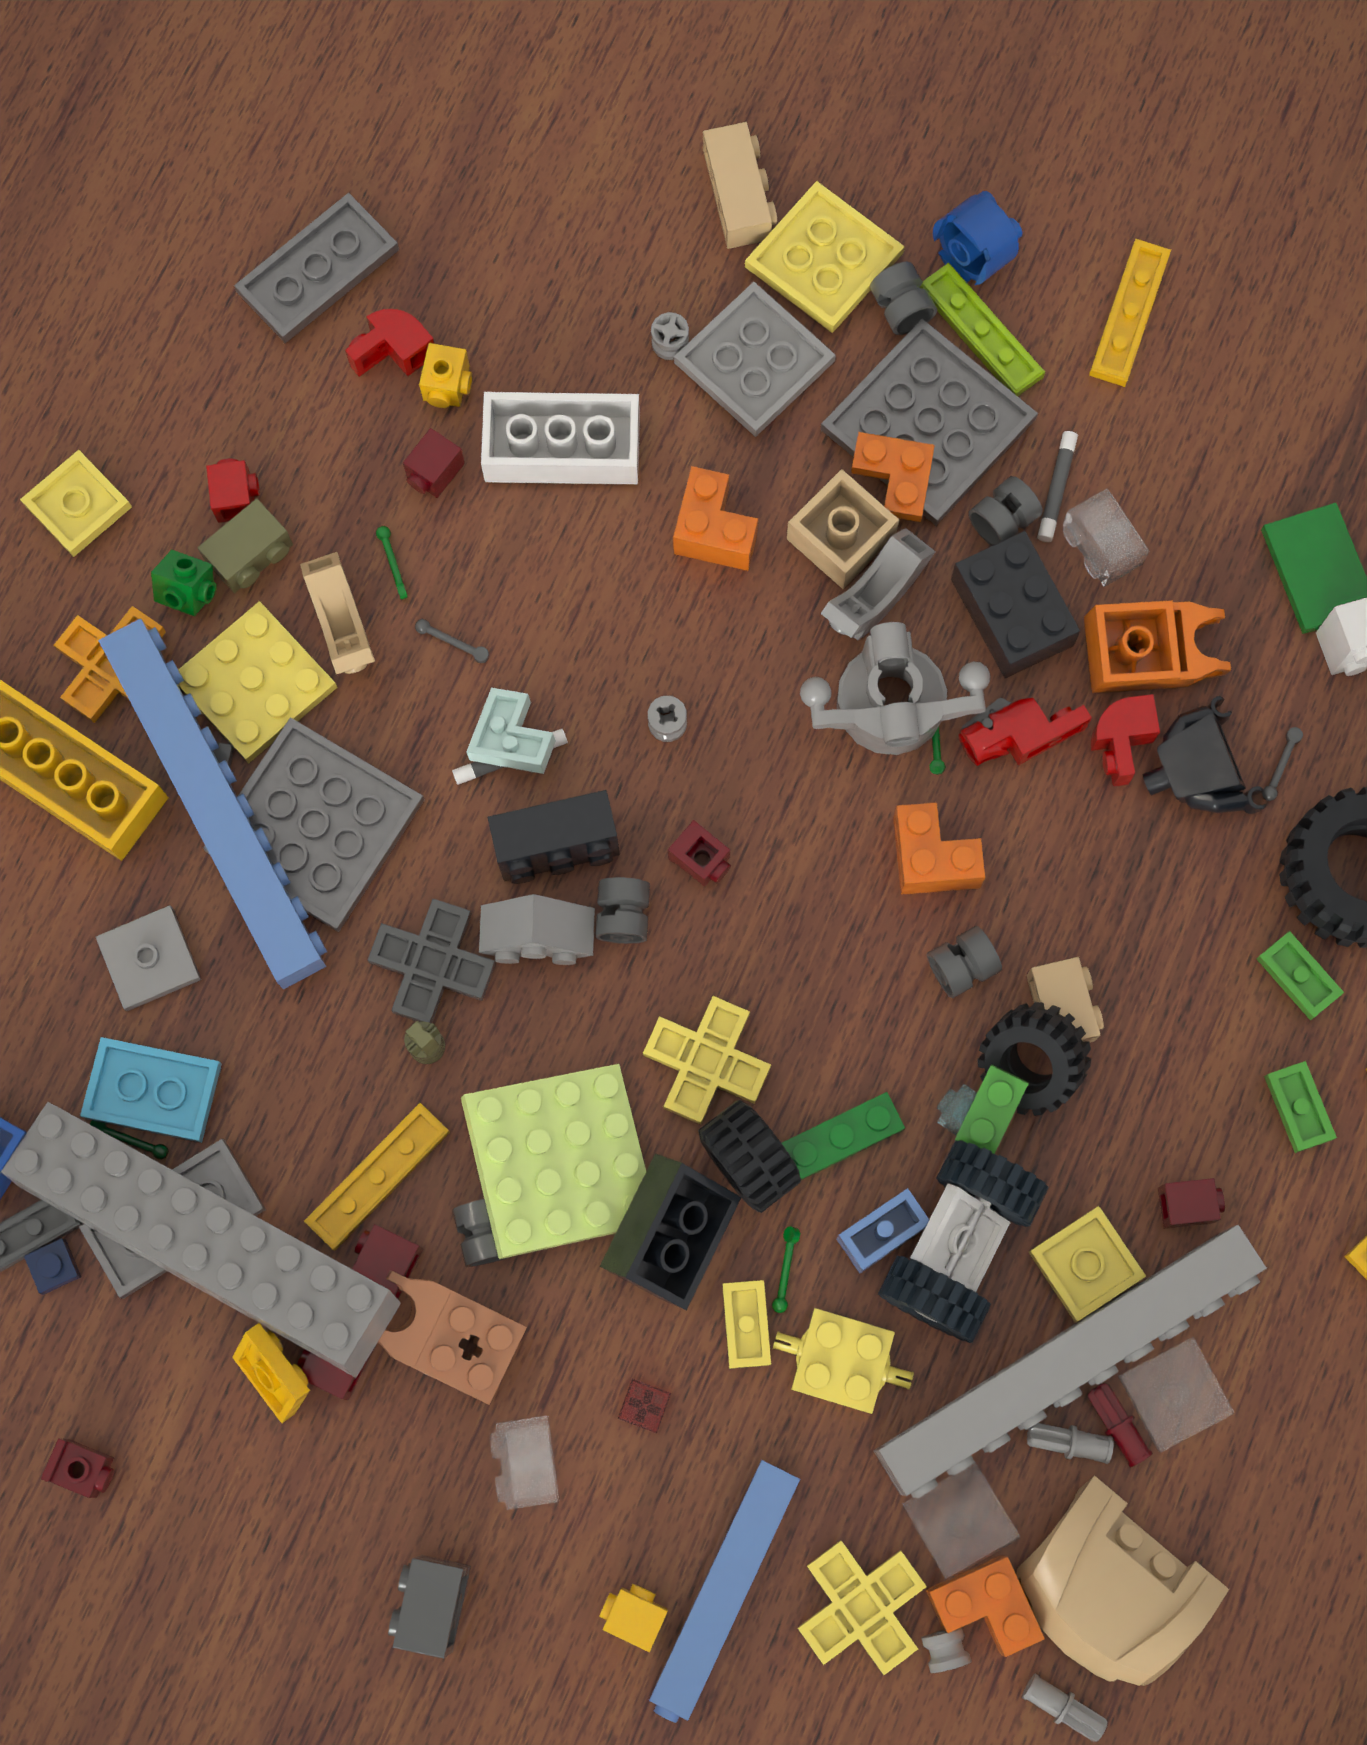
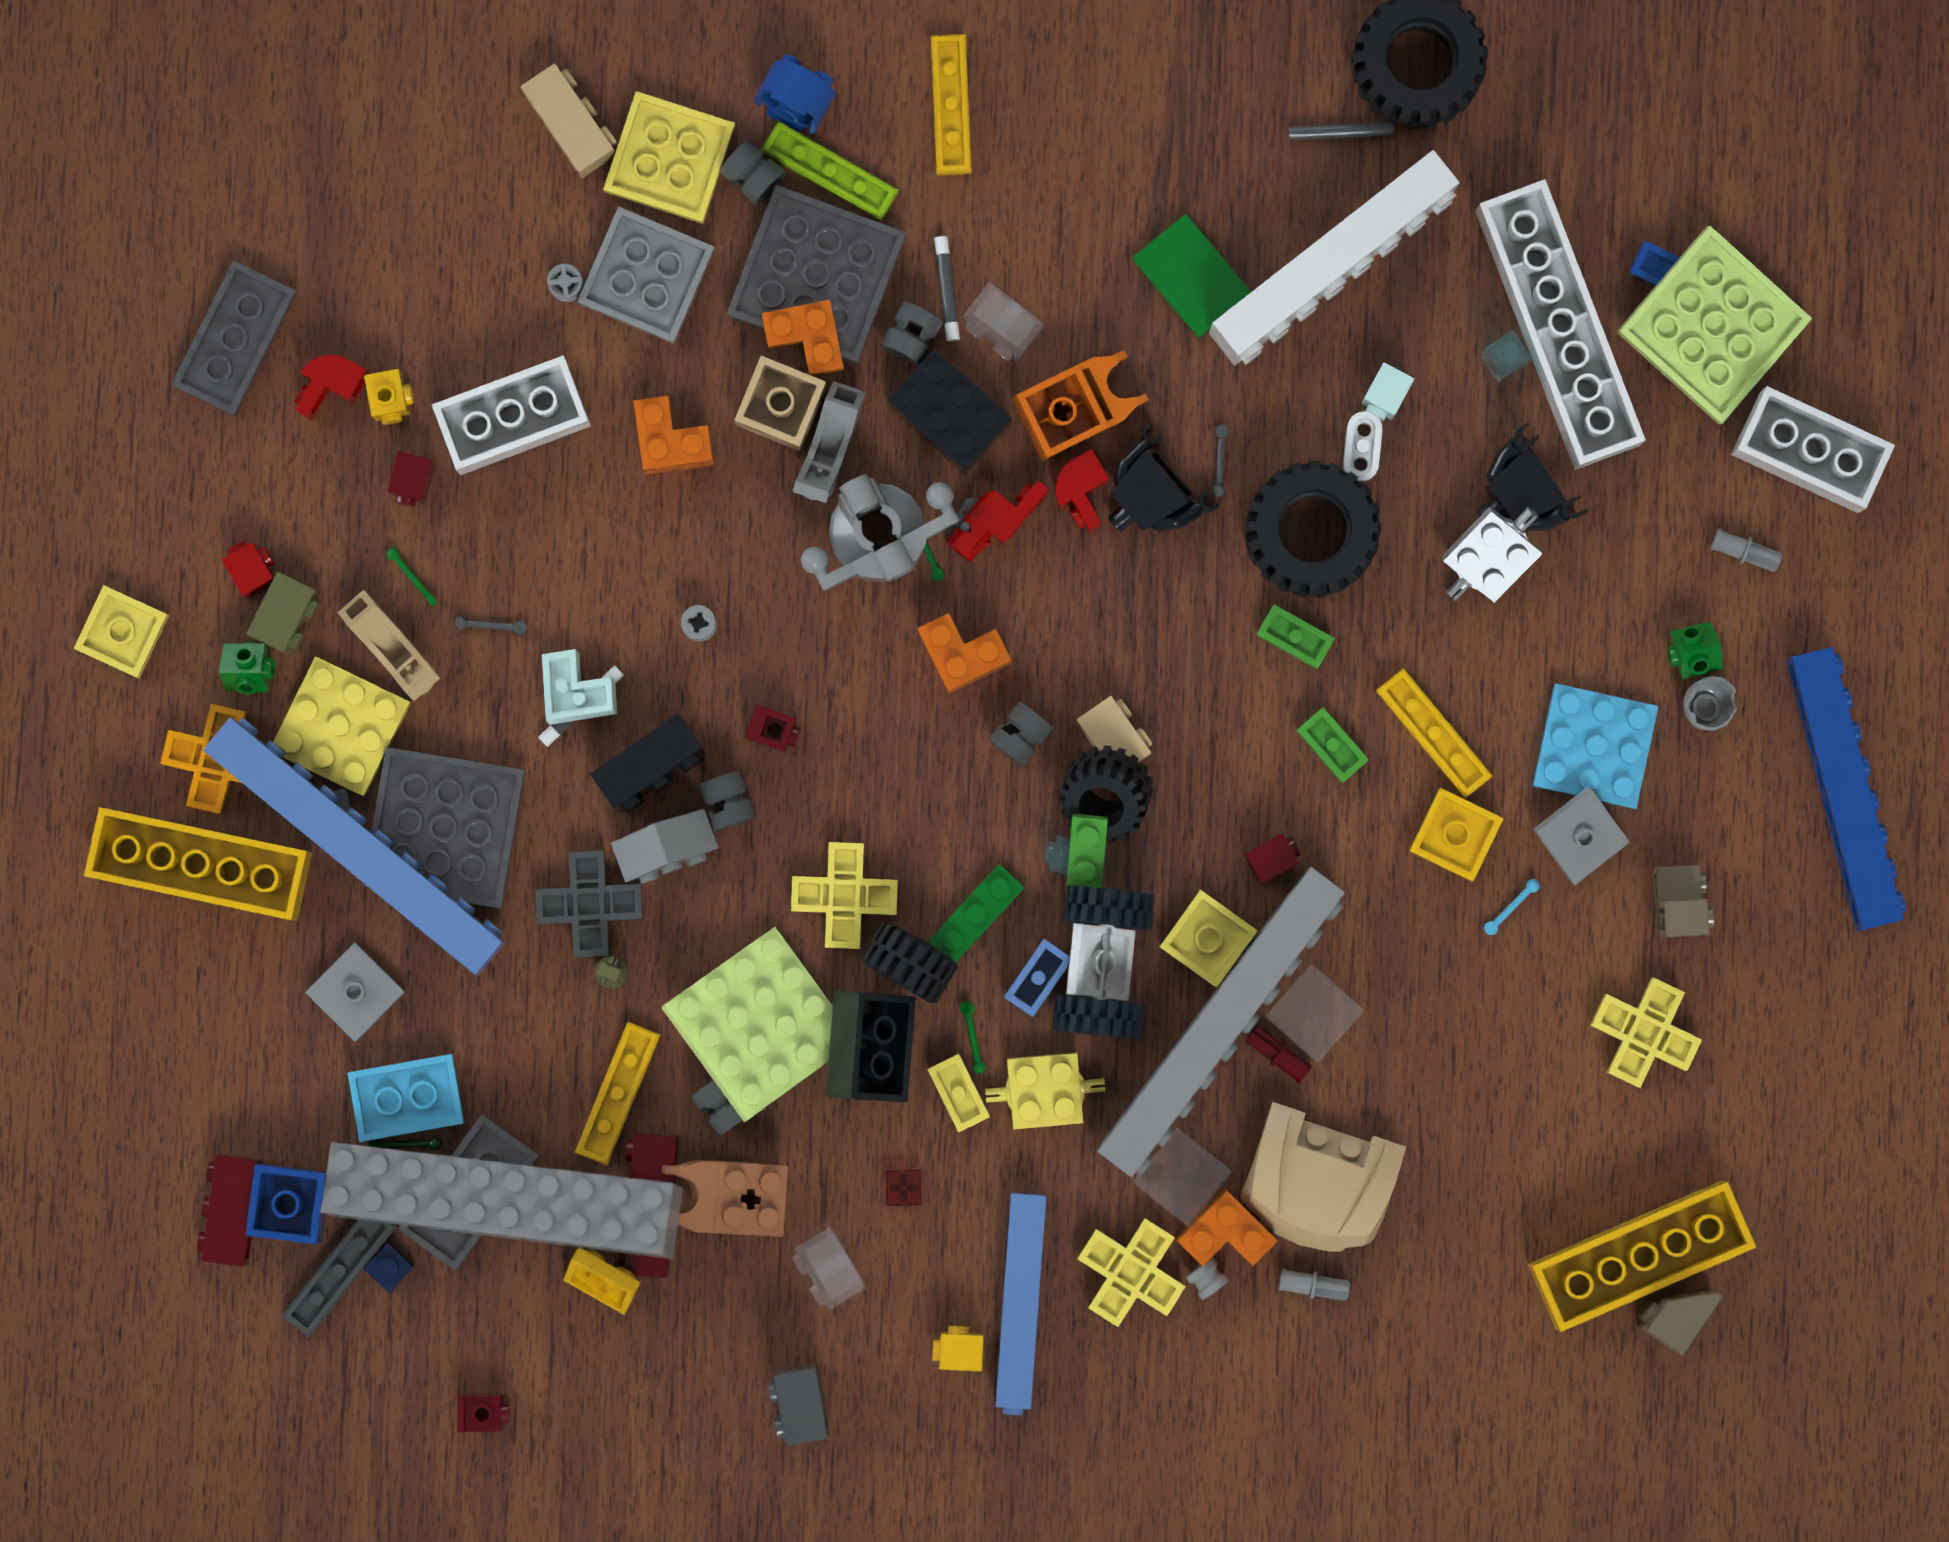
camera: 25 degrees left, 10 degrees up
light grey axle [1027,1423,1114,1464] -> none

